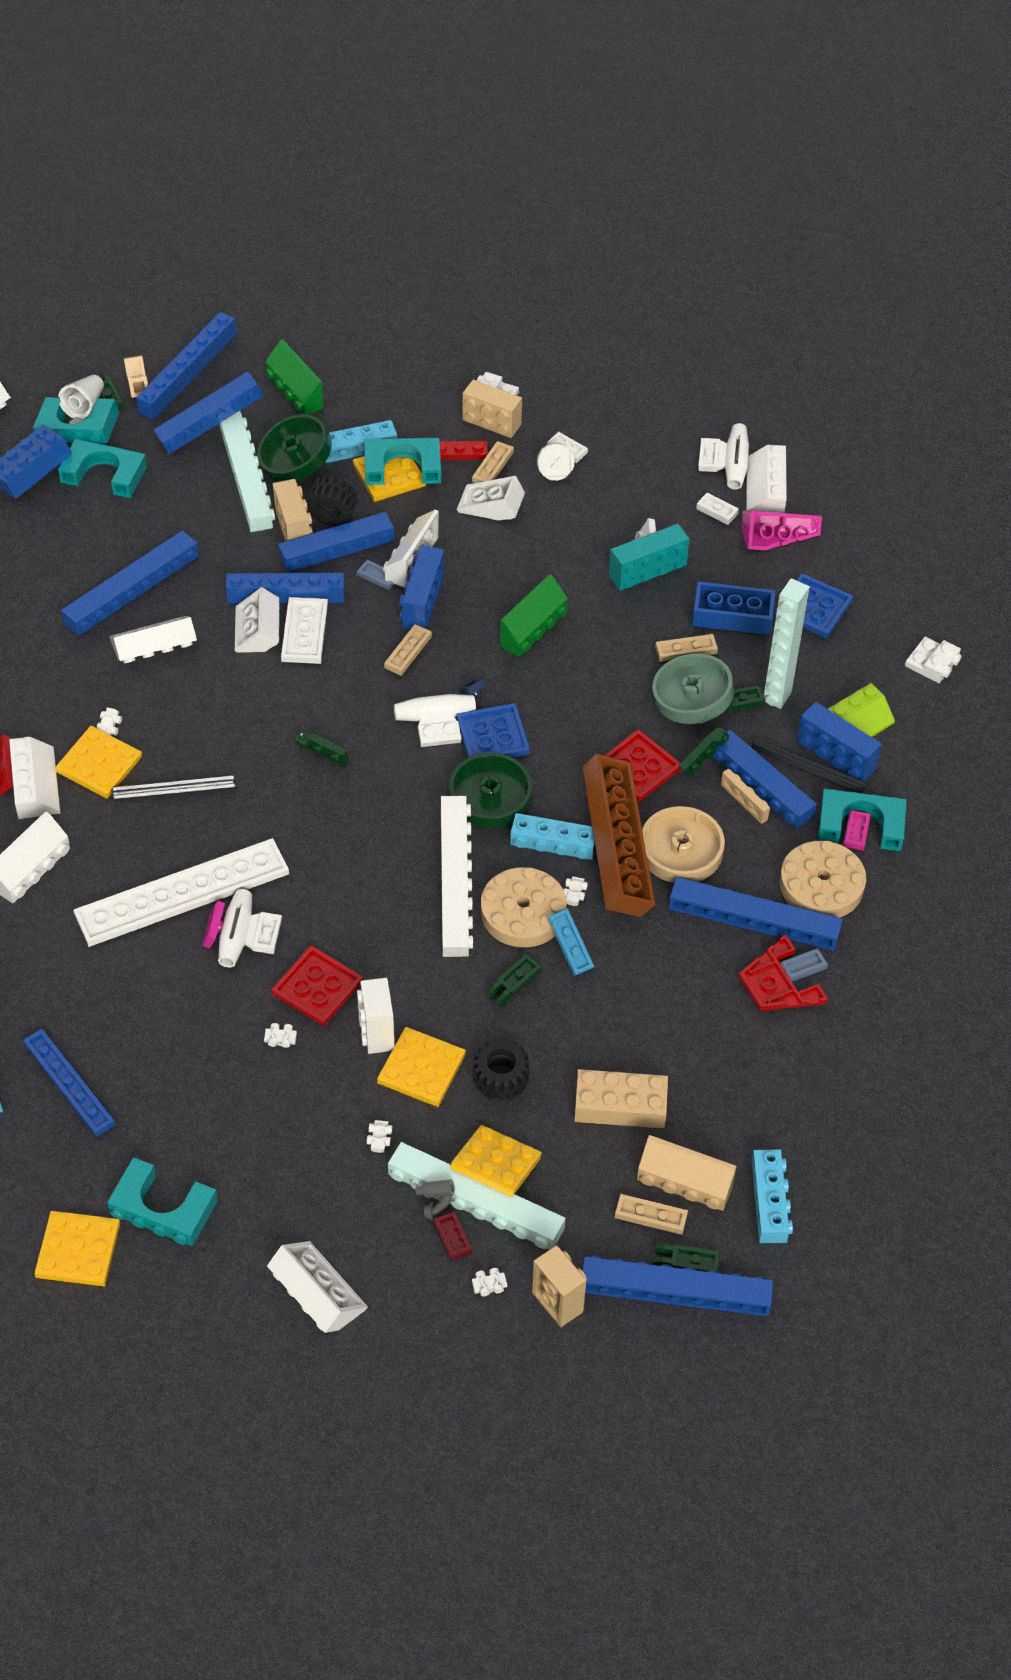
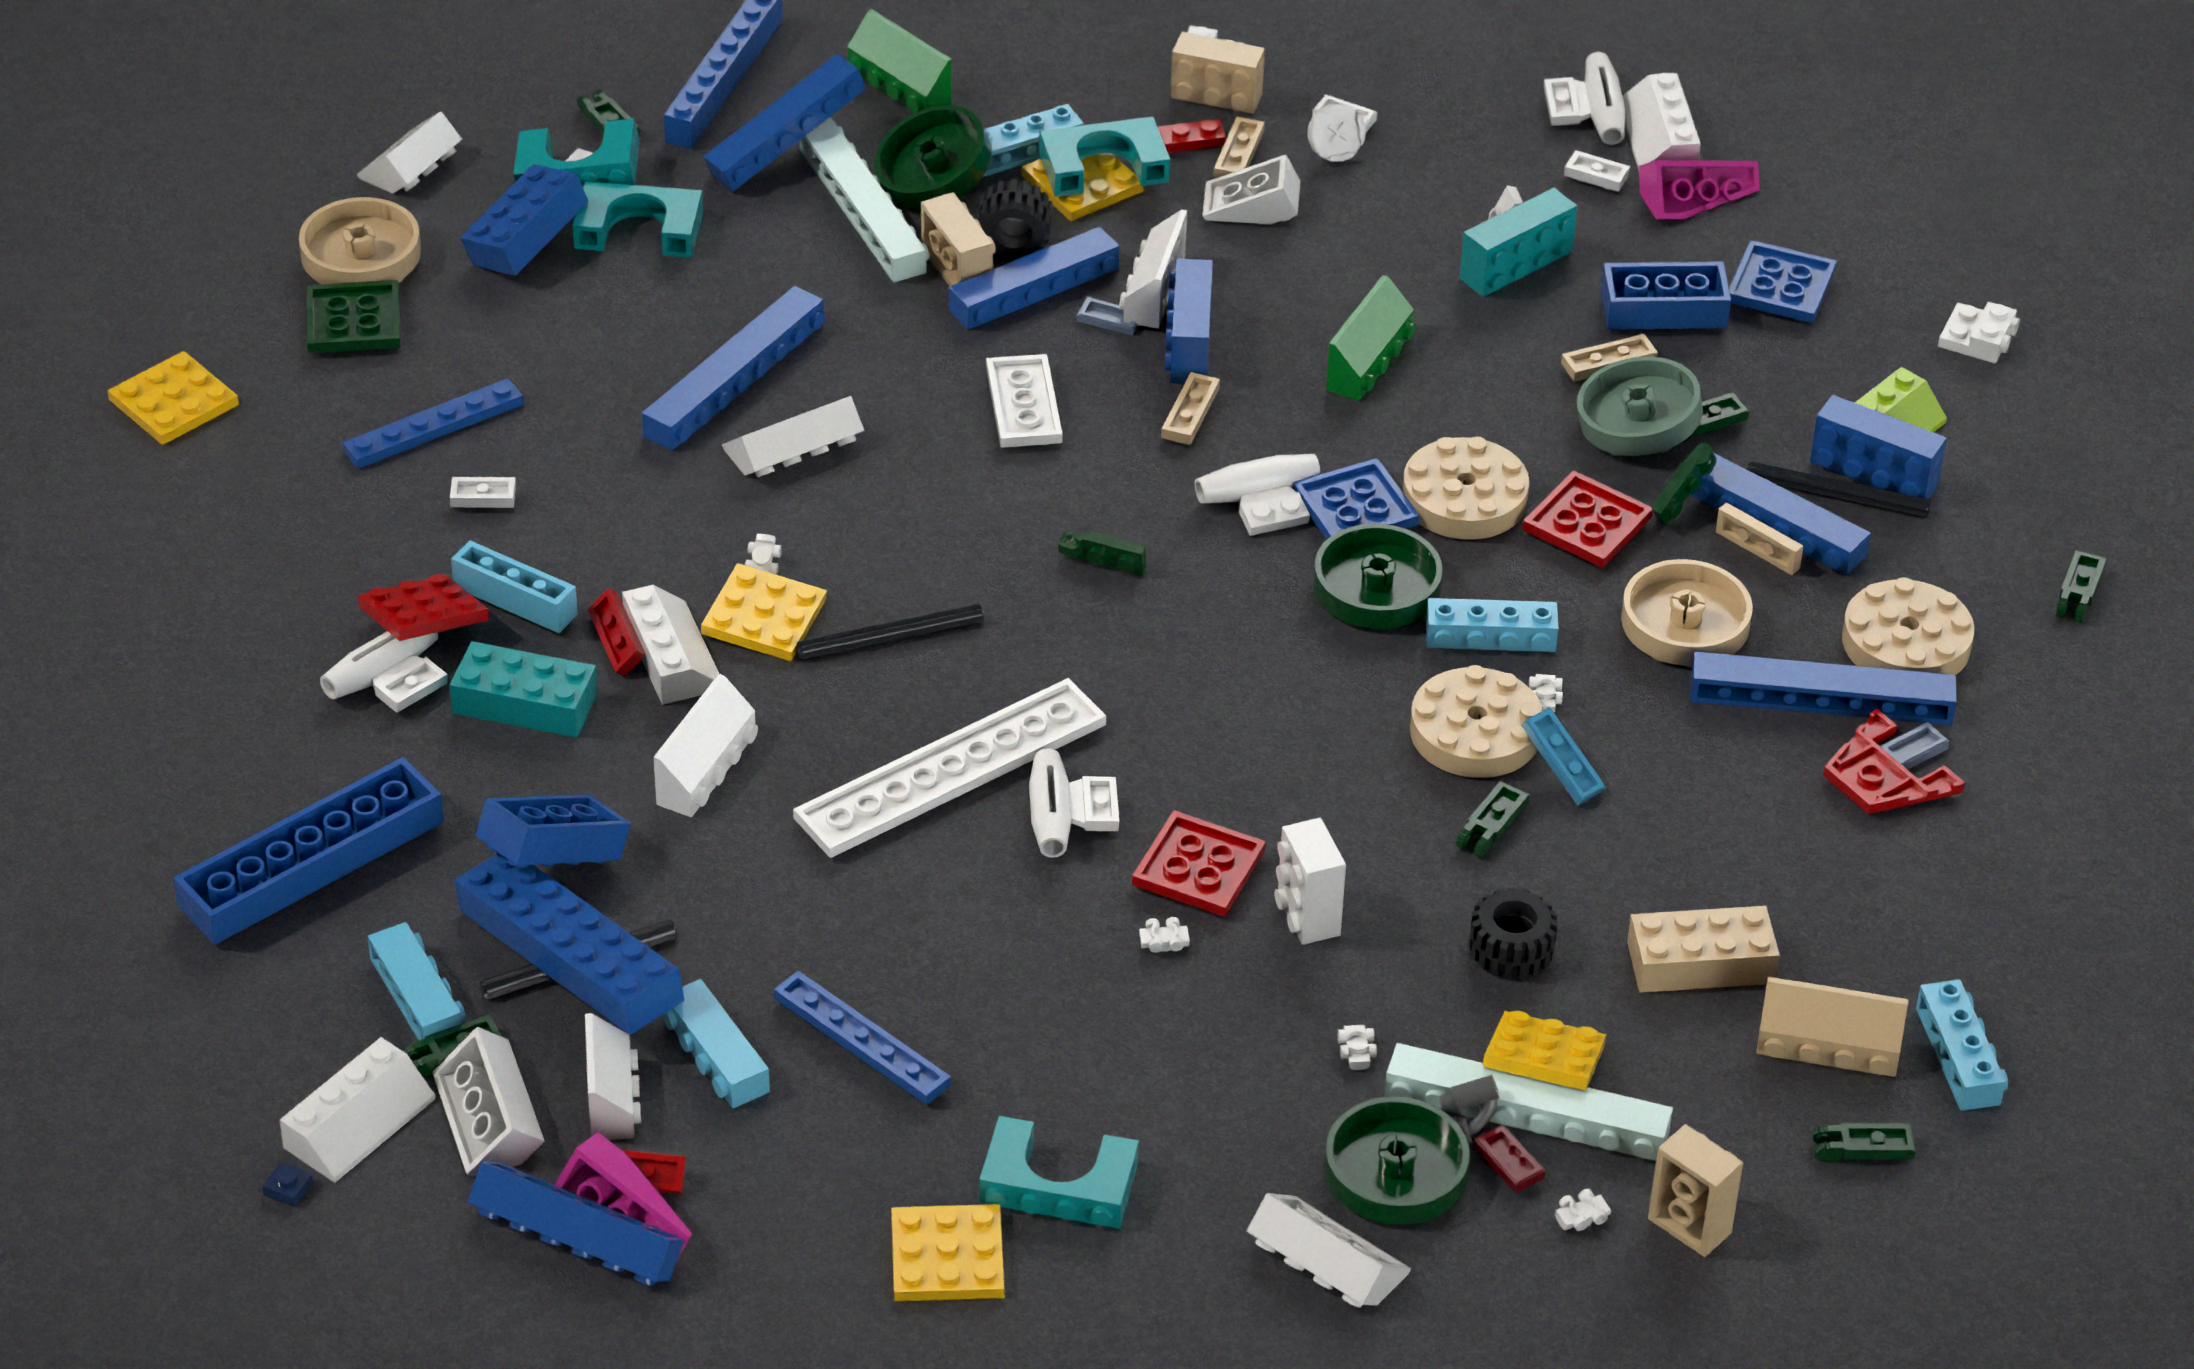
camera: 10 degrees left, 10 degrees down
white cone [58,375,104,419] -> none
tan brick [124,355,148,398] -> none
dark pink plate [202,901,225,949] -> none
blue brick [226,573,345,604] -> none
white slope [235,587,279,652] -> none
yellow plate [377,1027,466,1107] -> none
white brick [441,796,473,957] -> none
dark blue plate [459,679,486,696] -> none
dark orange brick [583,754,655,917] -> none
blue brick [583,1256,773,1317] -> none
tan plate [615,1194,688,1235] -> none
light aqua brick [764,579,810,709] -> none
teal arch [818,789,907,851] -> none
dark pink plate [843,810,871,851] -> none
none -> dark green piece [1324,1097,1470,1225]
none -> tan piece [1402,436,1529,540]
none -> hinge [2055,550,2107,623]

